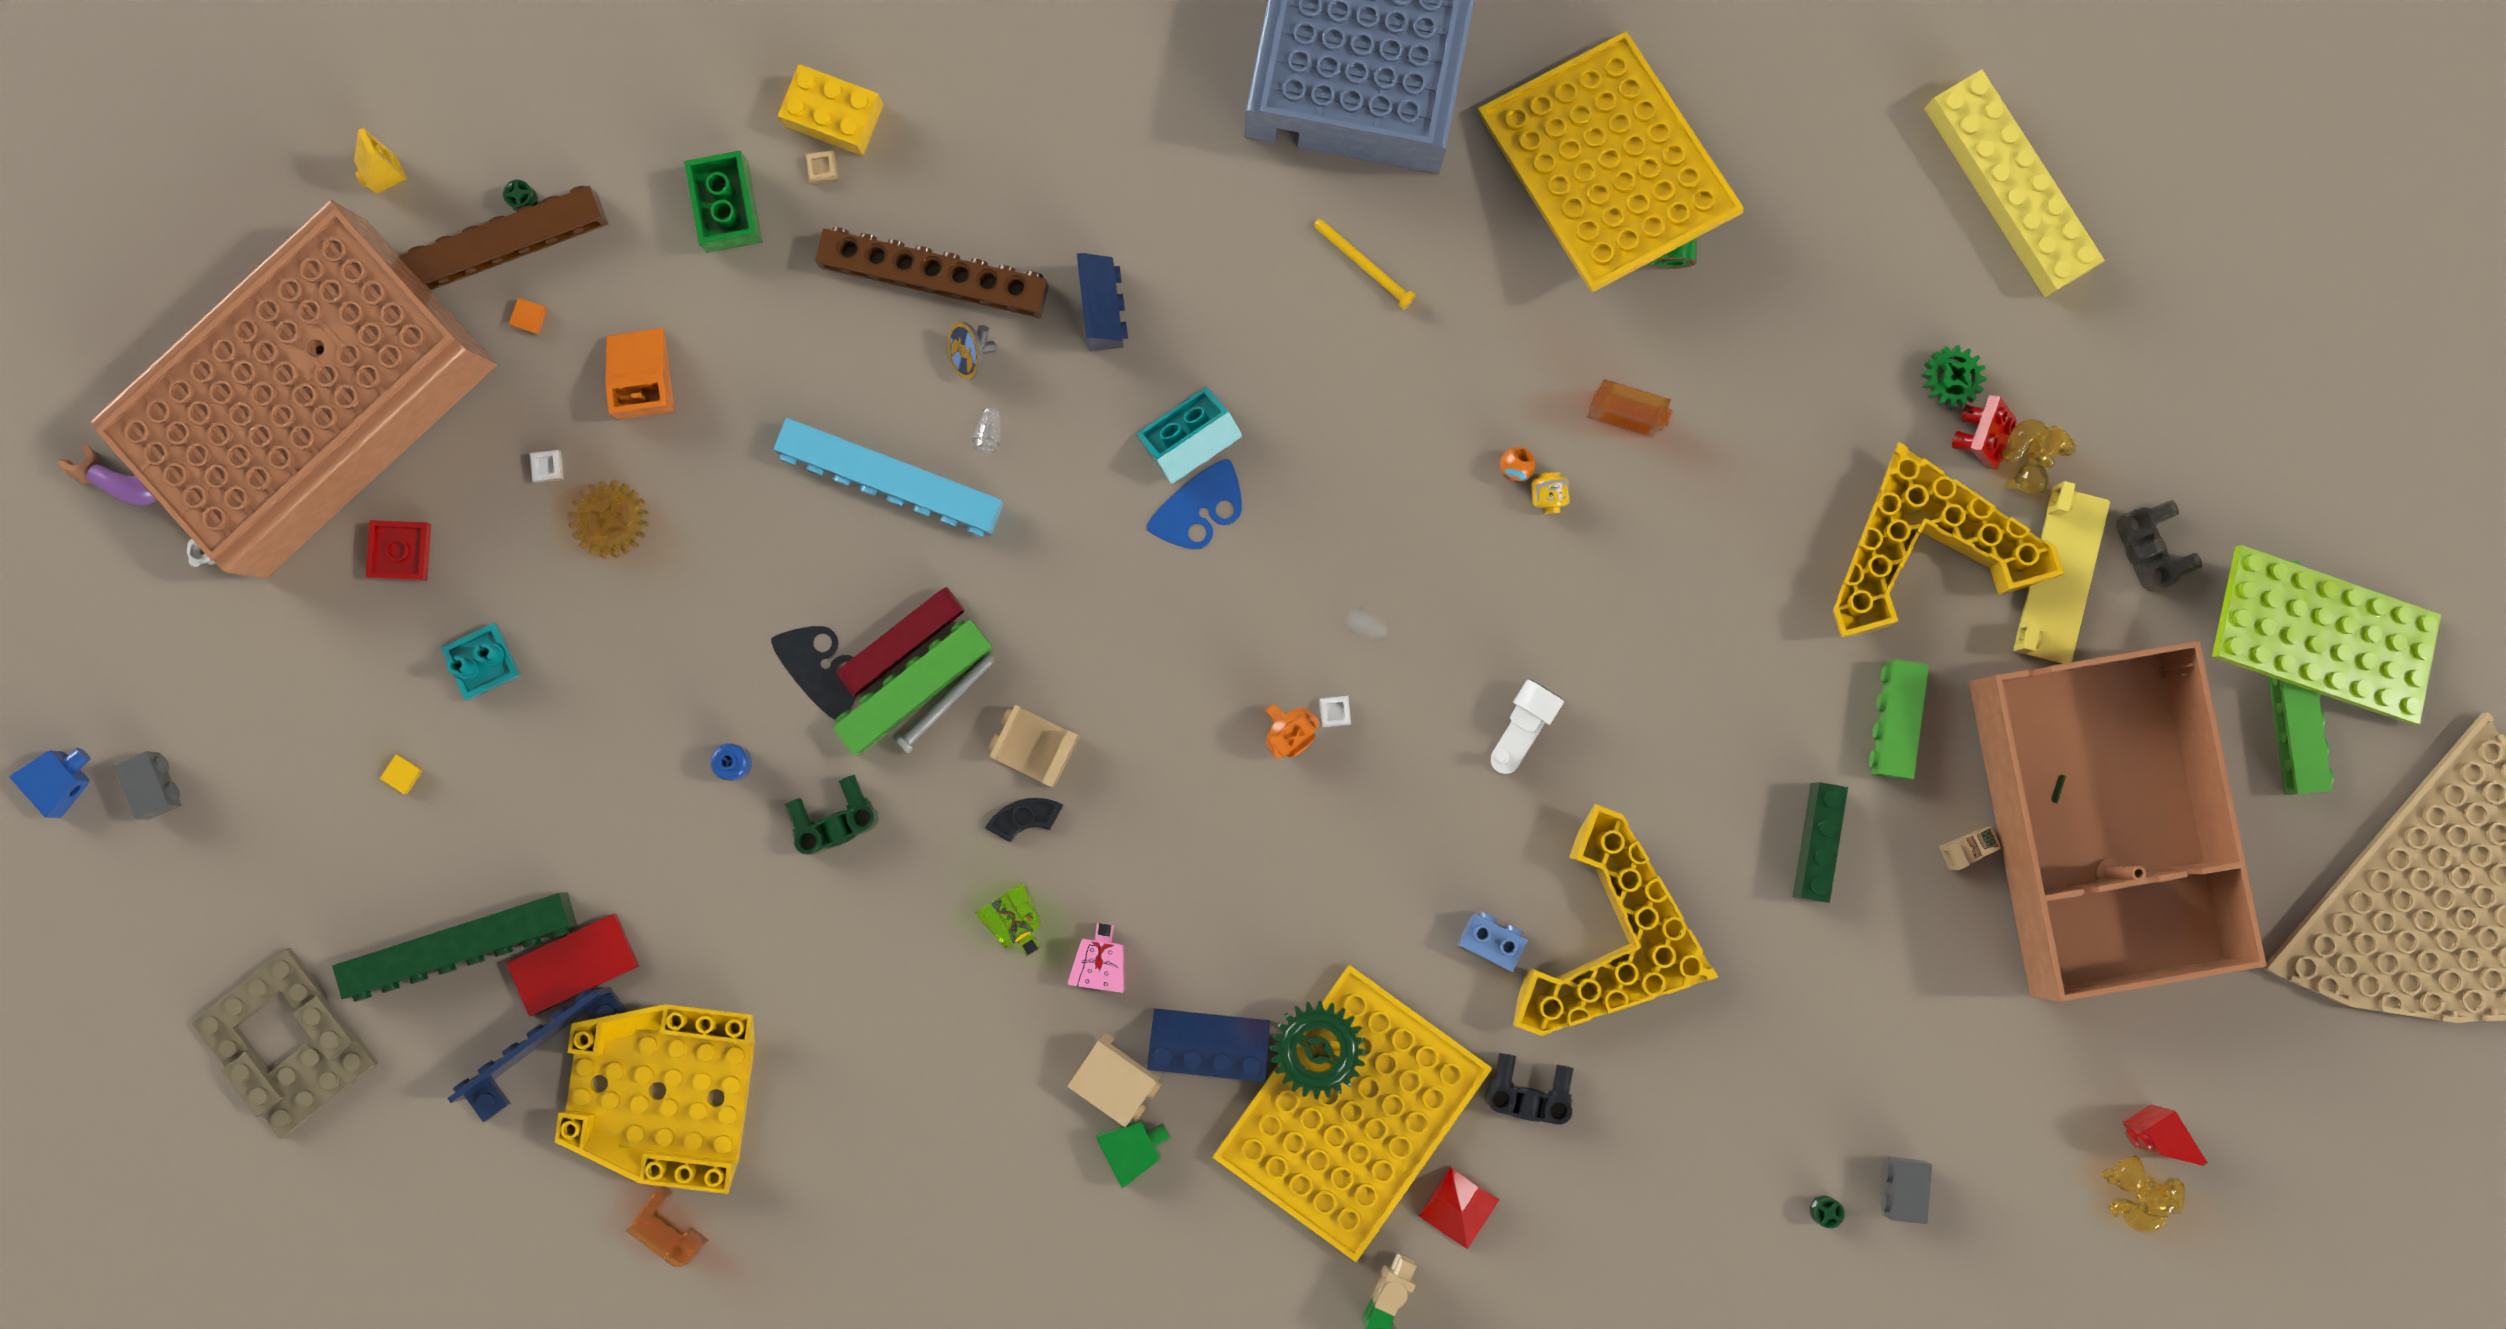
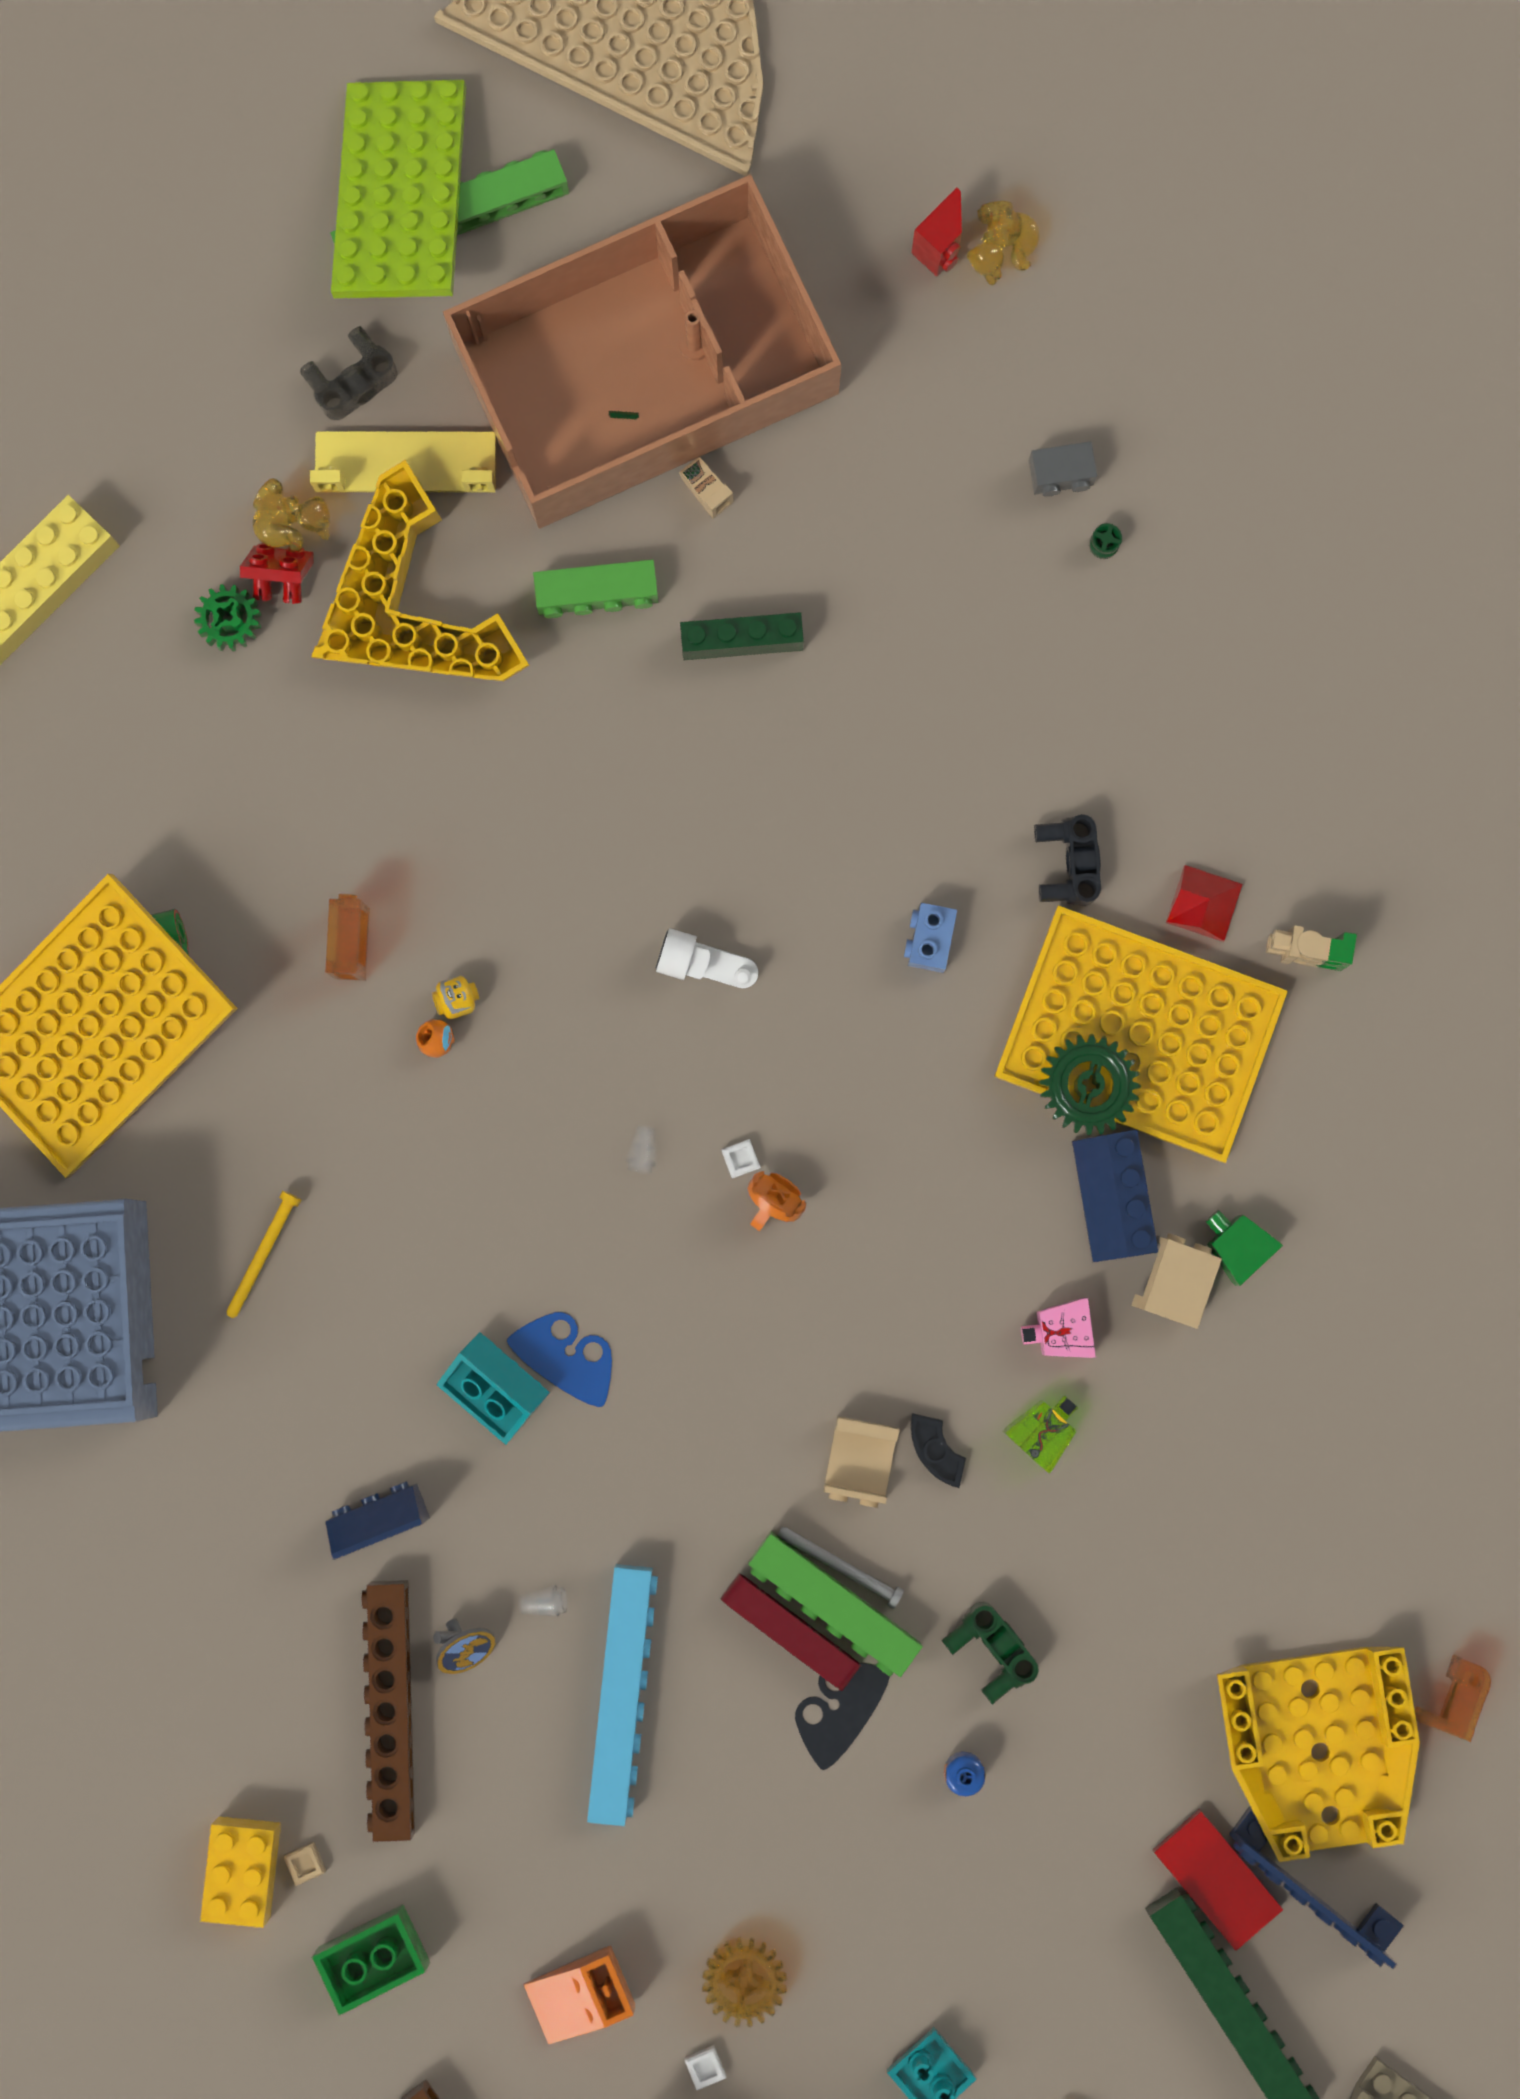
camera: 100 degrees left, 0 degrees up
yellow wedge [1513,804,1718,1036] -> none

